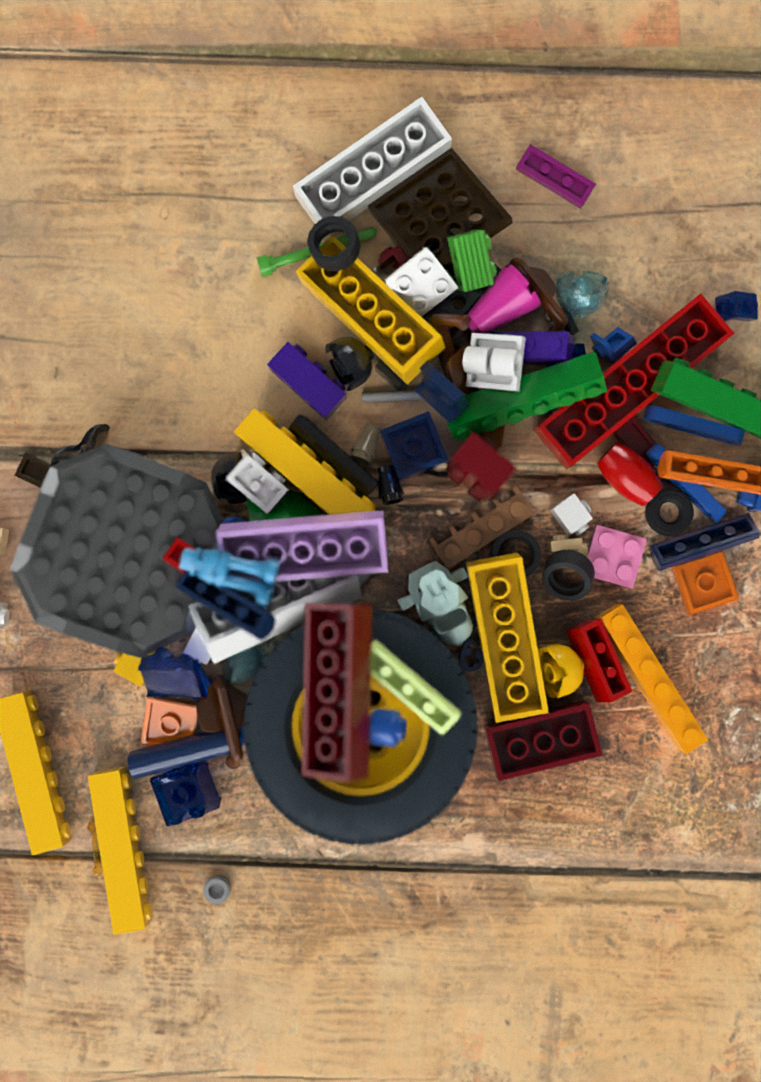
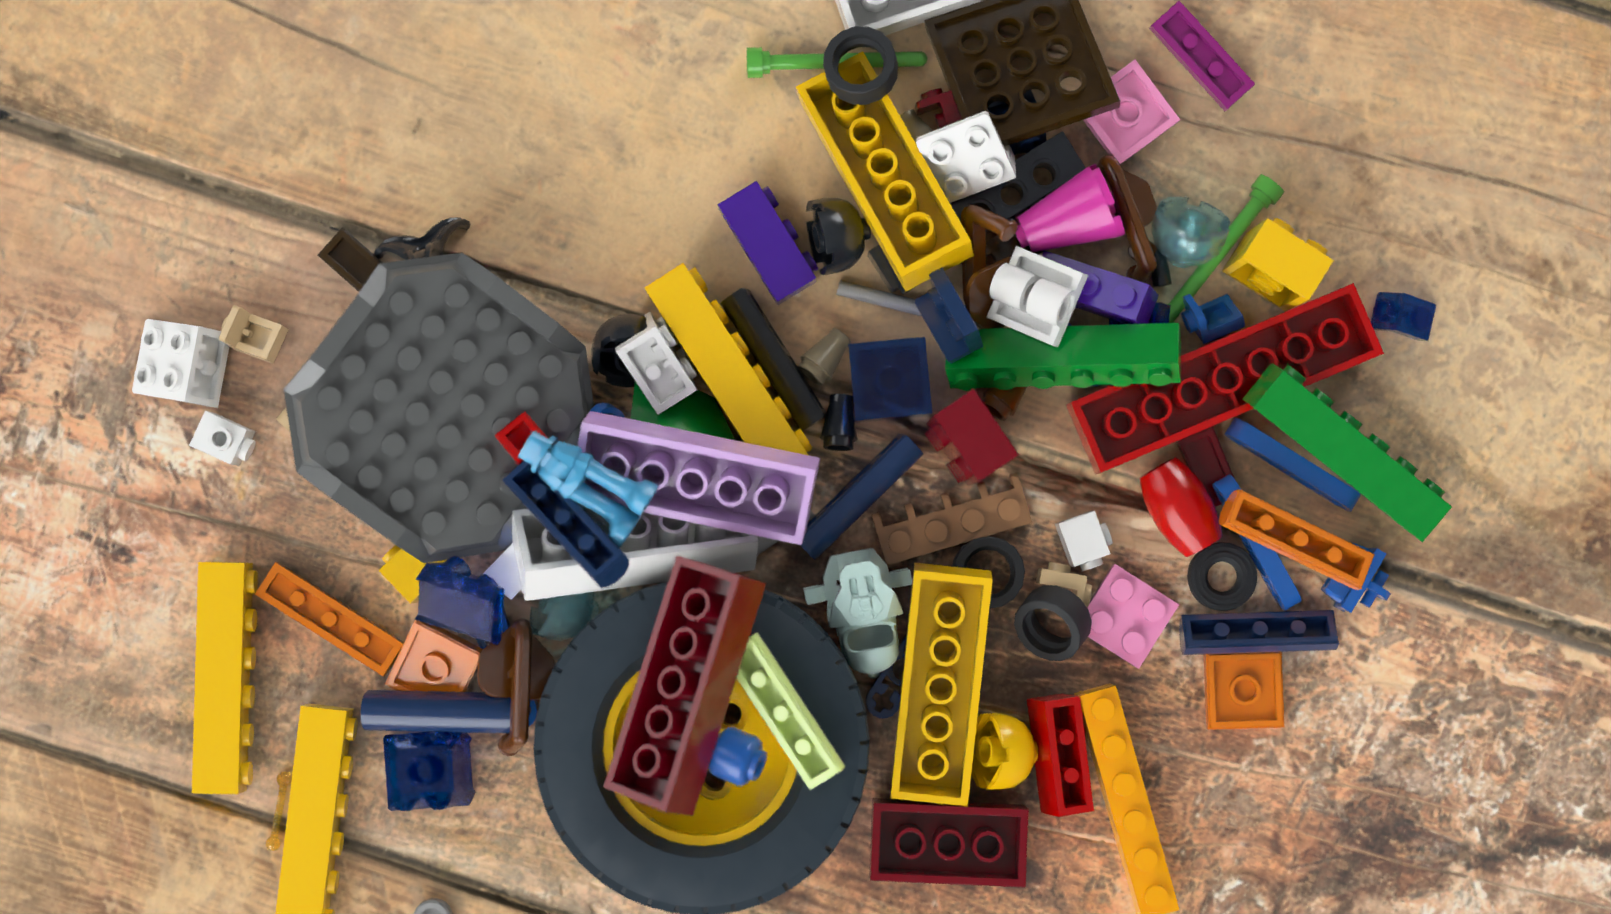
camera: 10 degrees right, 0 degrees up
bright green brick [447,230,496,292] -> none
none -> orange plate [255,562,404,676]
none -> dark blue brick [800,433,924,560]
none -> bright pink plate [1083,60,1180,165]
none -> bright green piece [1157,174,1284,323]
none -> yellow brick [1222,218,1334,311]

